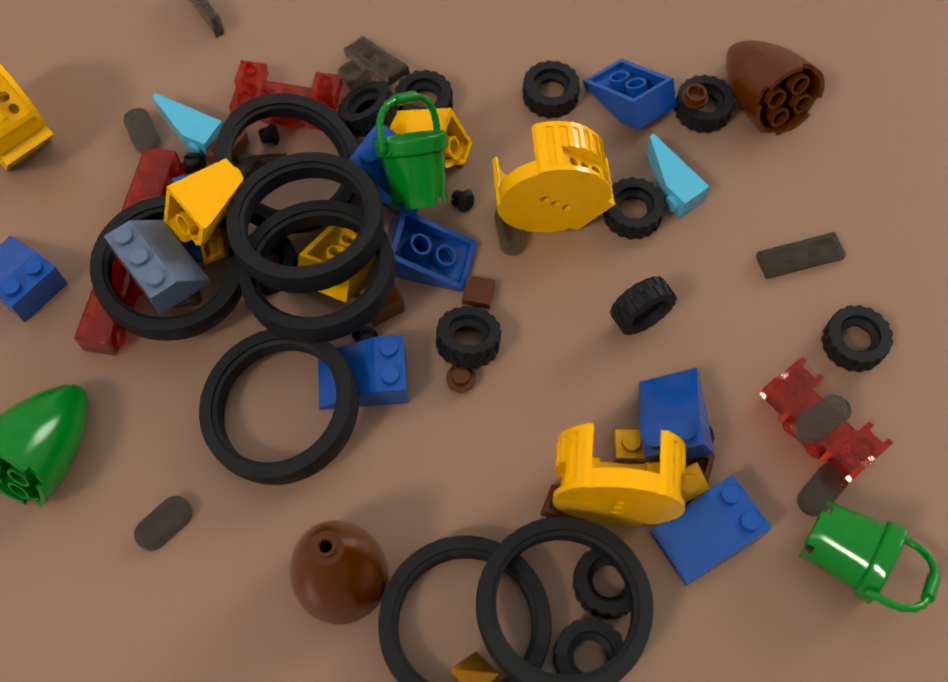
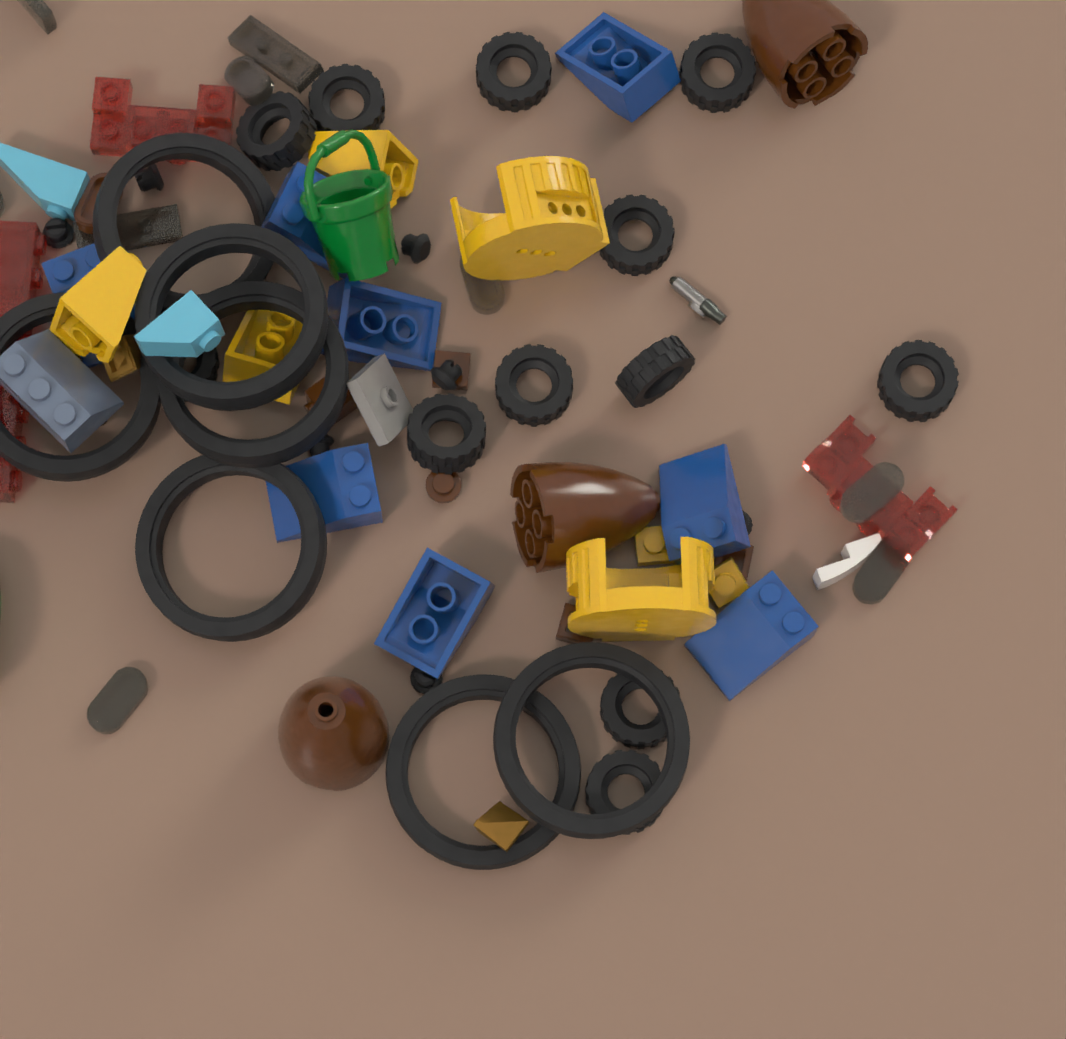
camera: 10 degrees left, 10 degrees up
medium azure slope [646,134,709,218] -> none
reddish brown plate [681,84,708,109] -> none
clear smoke tile [756,232,846,279] -> none
green piece [799,499,941,613] -> none
none -> medium azure slope [134,290,225,357]
none -> light grey plate [346,353,413,447]
none -> blue slope [374,547,495,679]
none -> black piece [410,667,443,694]
none -> black piece [431,359,462,390]
none -> black tyre [495,344,573,427]
none -> reddish brown cylinder [510,462,661,573]
none -> piece [669,276,727,325]
none -> white slope [812,533,882,590]

